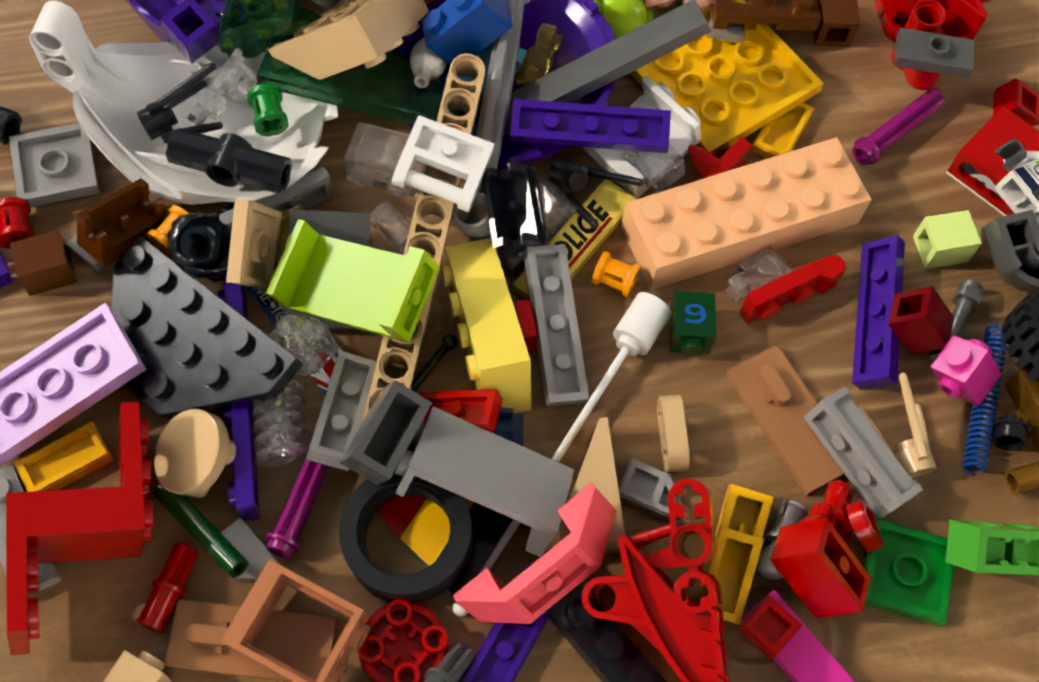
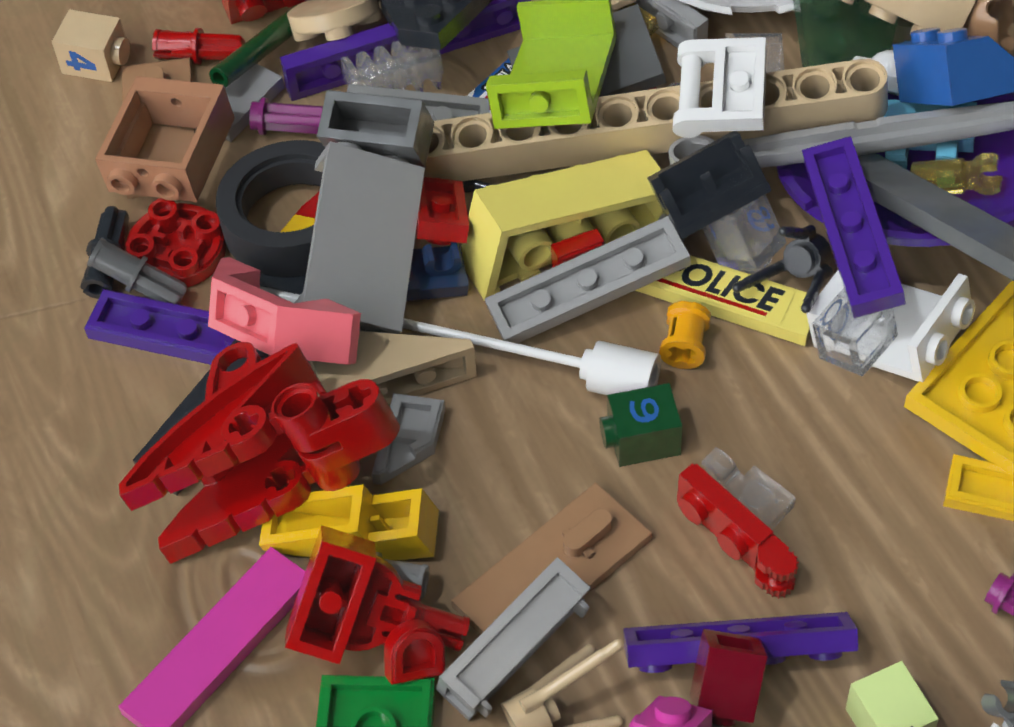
camera: 85 degrees right, 10 degrees down
clear brick [268,314,340,376] -> none
light nougat brick [621,137,872,291] -> none
tan beam [657,395,690,472] -> none
red plate [688,136,753,179] -> none
red tile [737,595,803,661] -> none

